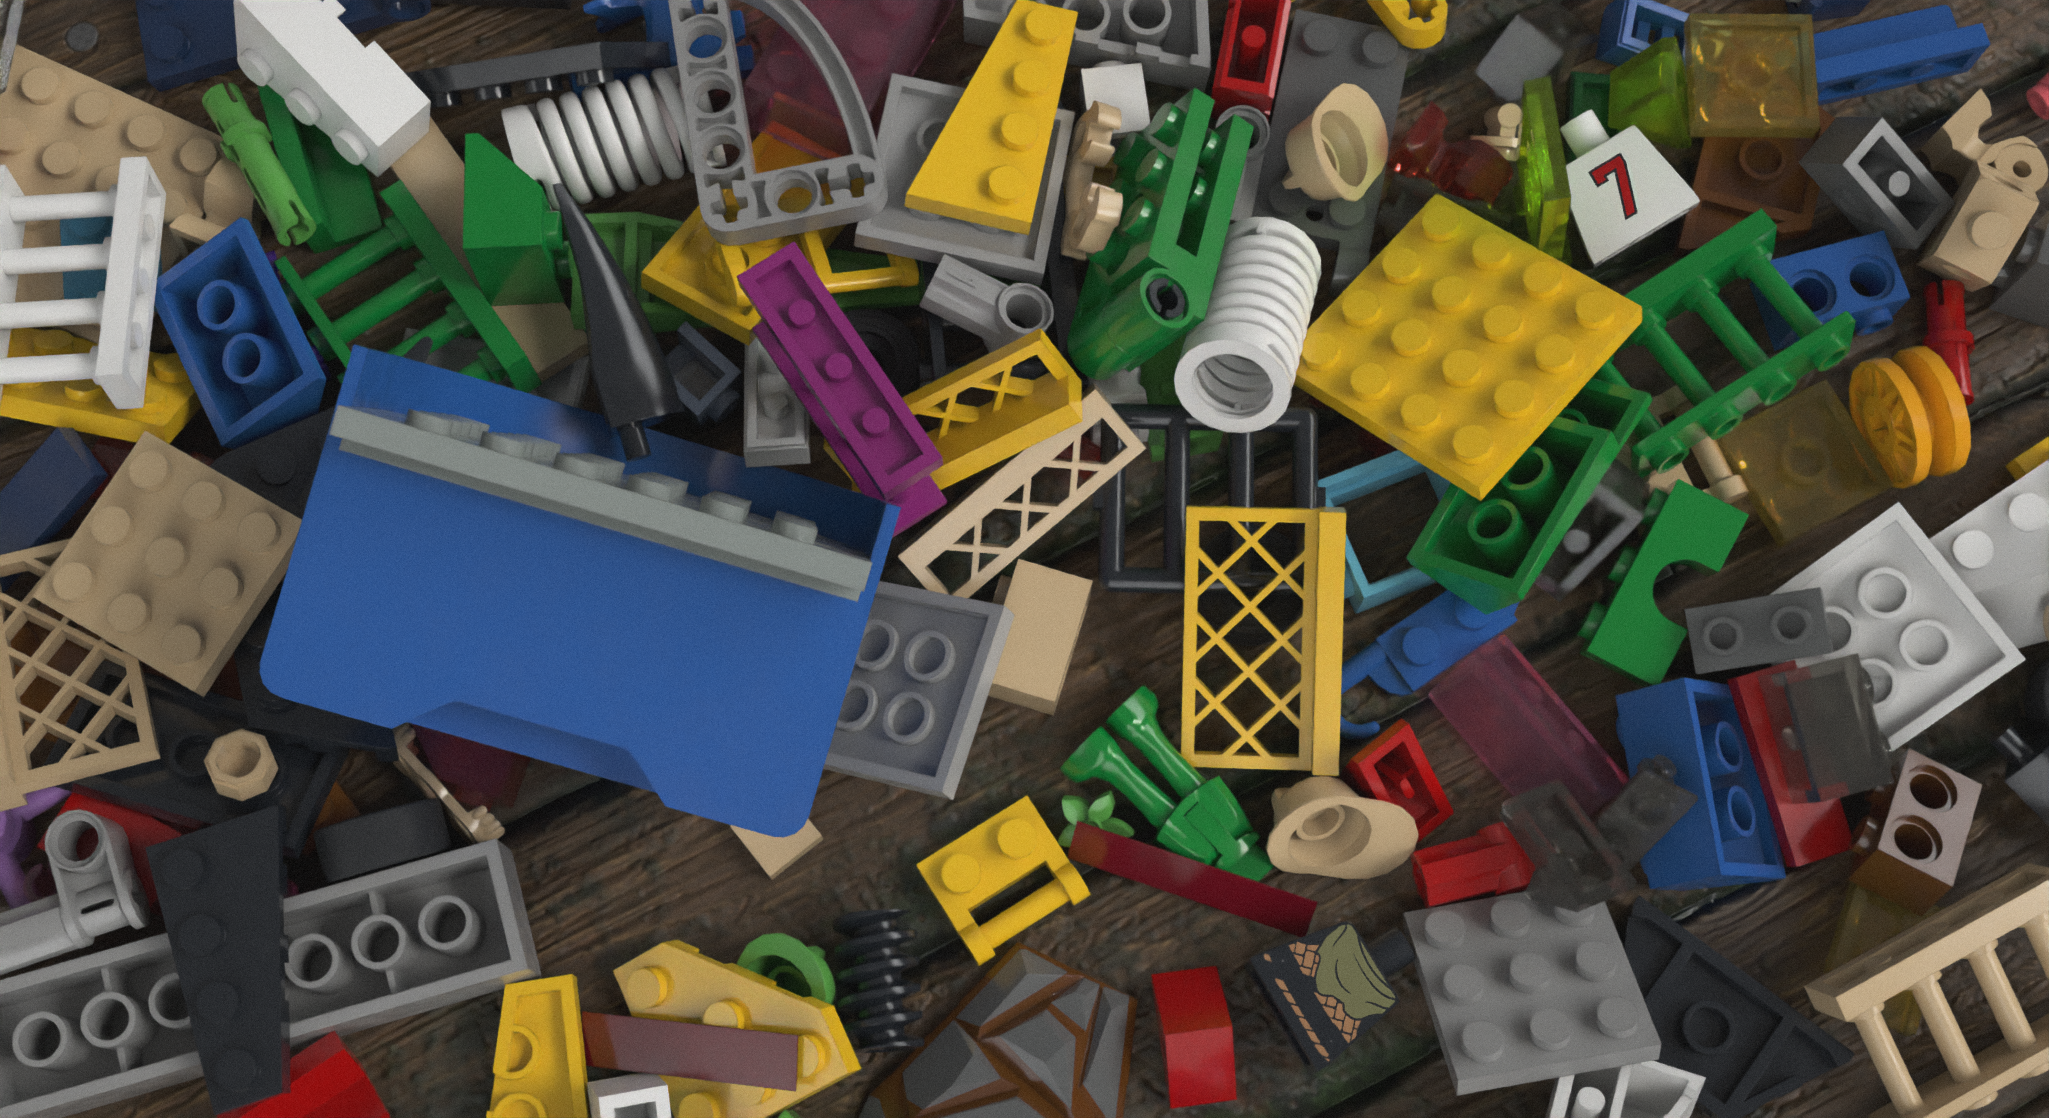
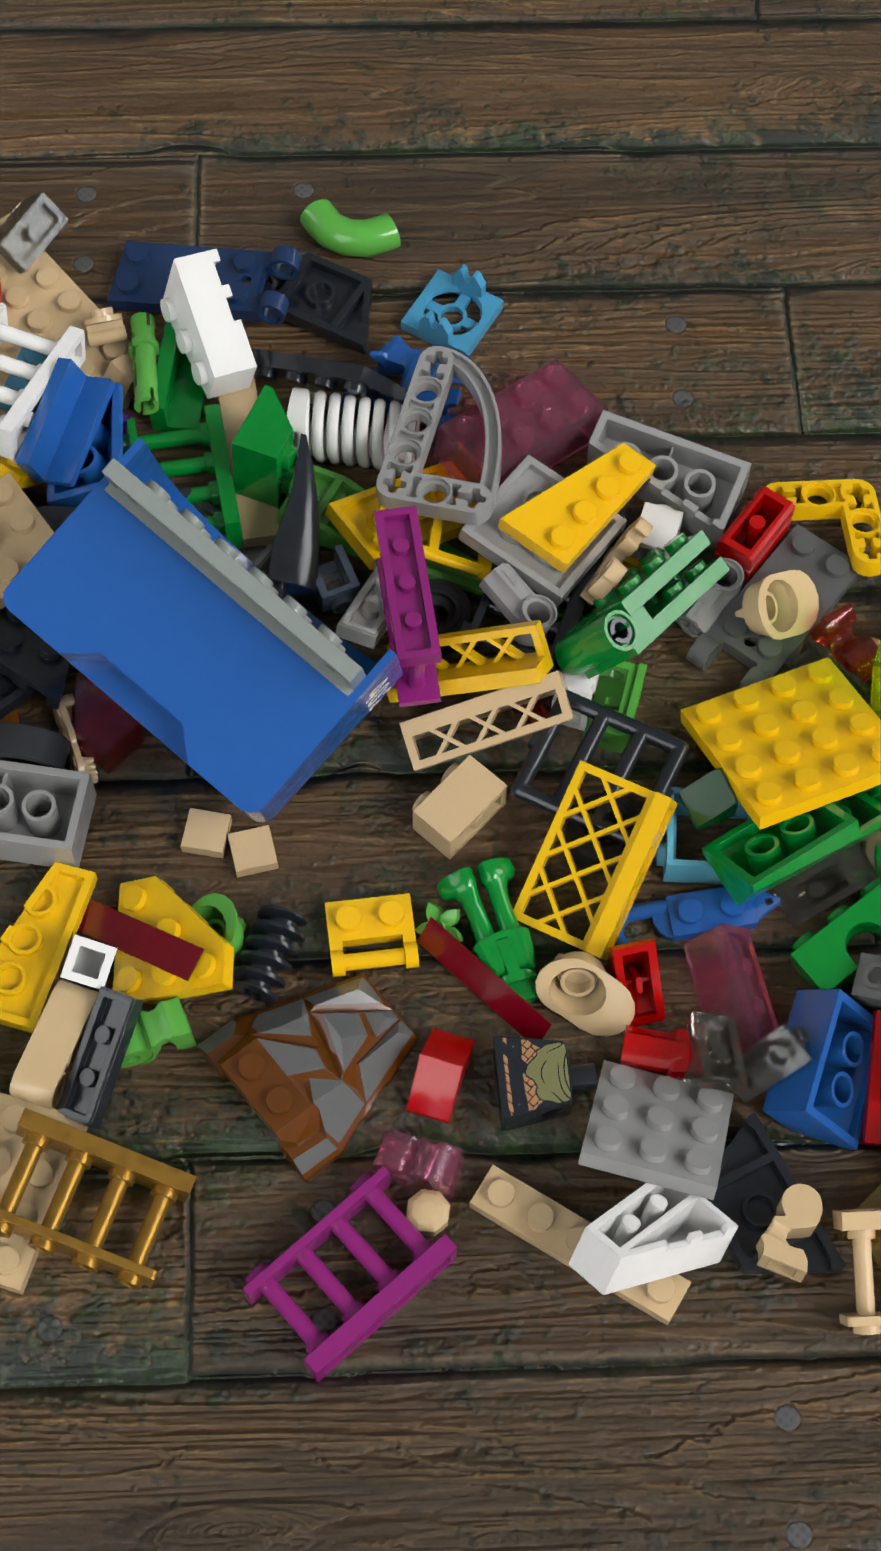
camera: 25 degrees right, 10 degrees down
light grey plate [823,581,1015,800] -> none
white piece [1174,217,1321,433] -> none
none -> blue panel [15,357,115,487]
none -> tan plate [84,307,128,347]
none -> tan tile [181,808,232,859]
none -> dark green slope [678,768,738,830]
none -> tan leg [756,1183,823,1283]

